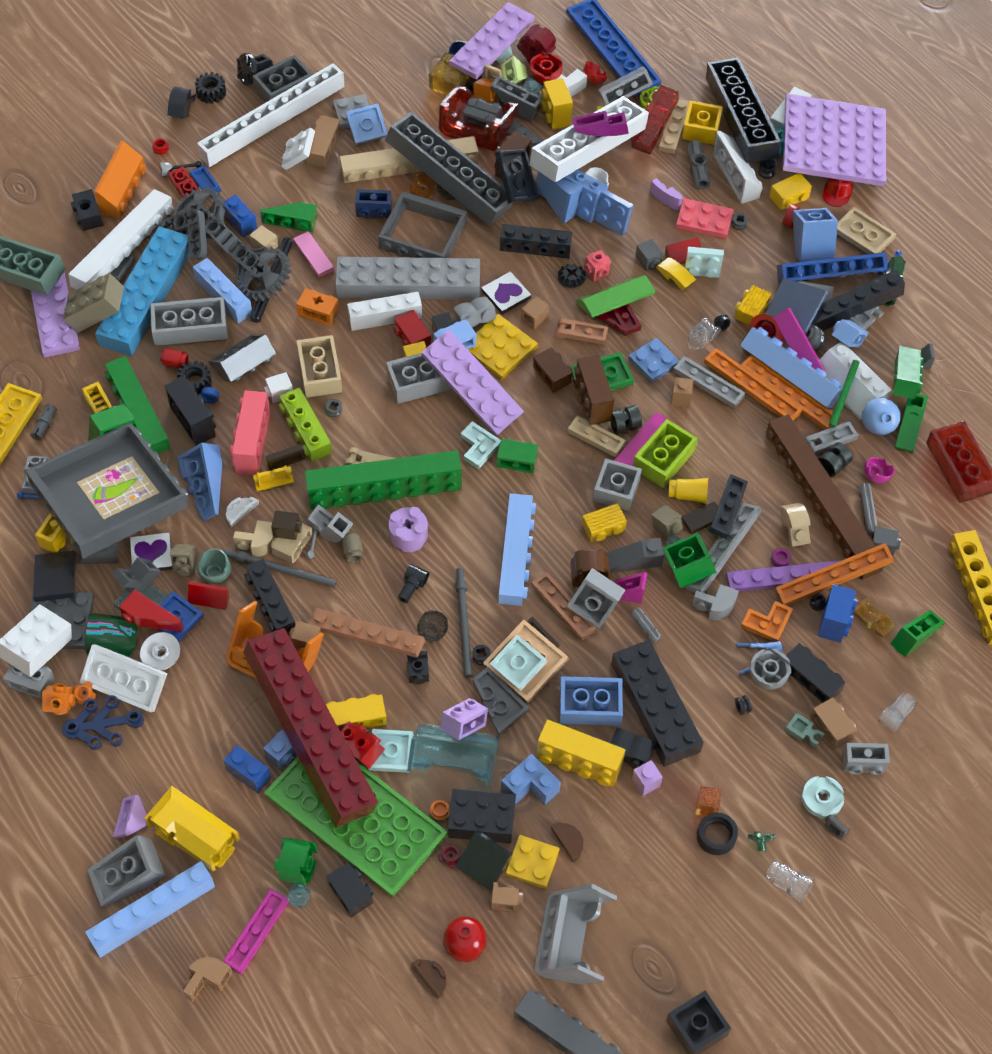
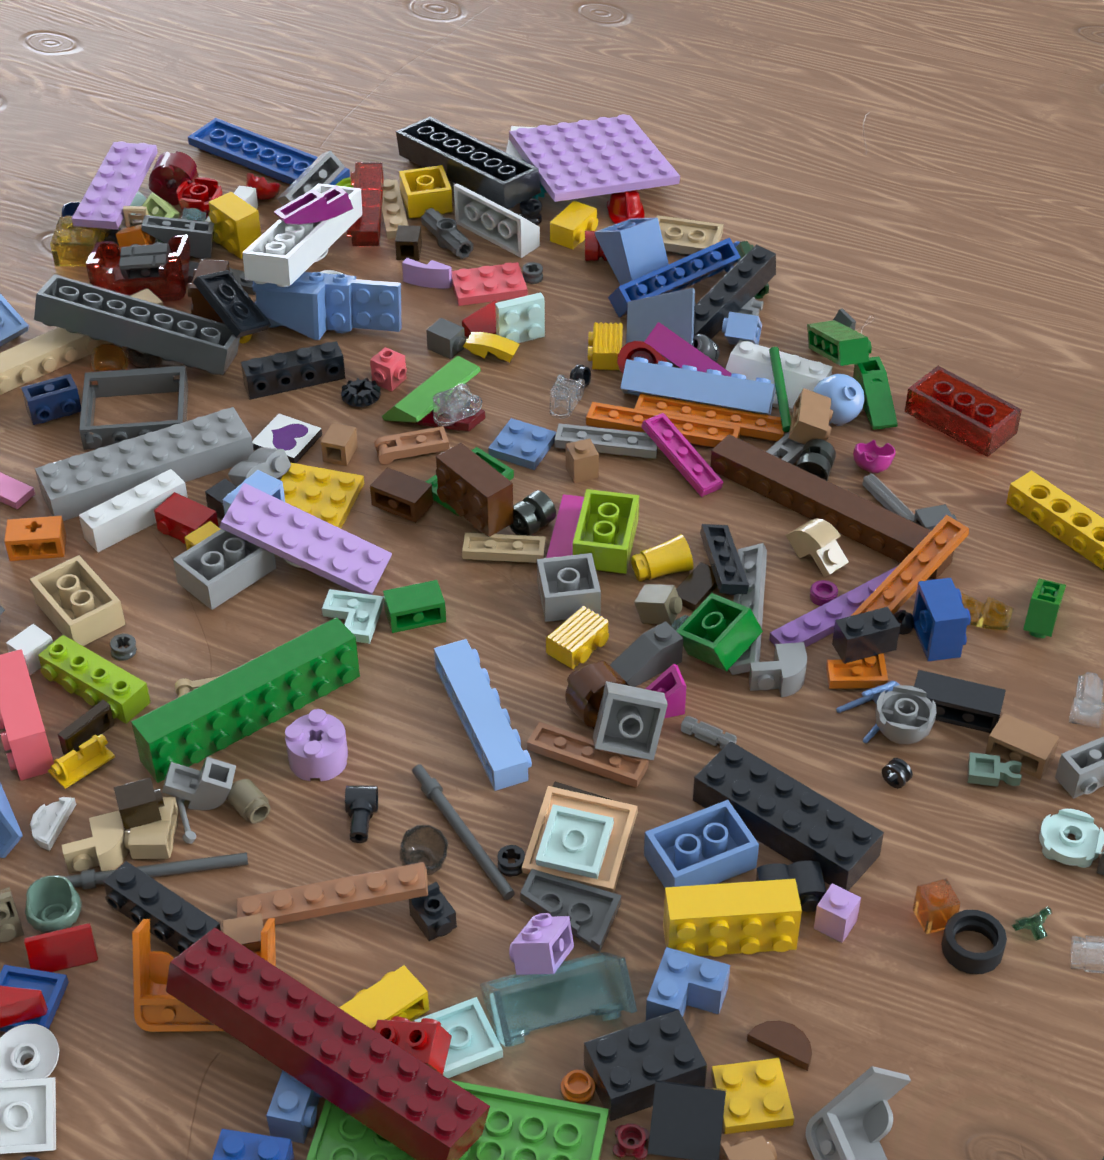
camera: 25 degrees left, 15 degrees down
none -> dark brown brick [395,225,422,261]
none -> clear piece [433,384,483,426]
none -> dark pink tile [641,413,724,497]
none -> medium nougat brick [789,388,833,444]
none -> black brick [832,607,900,664]

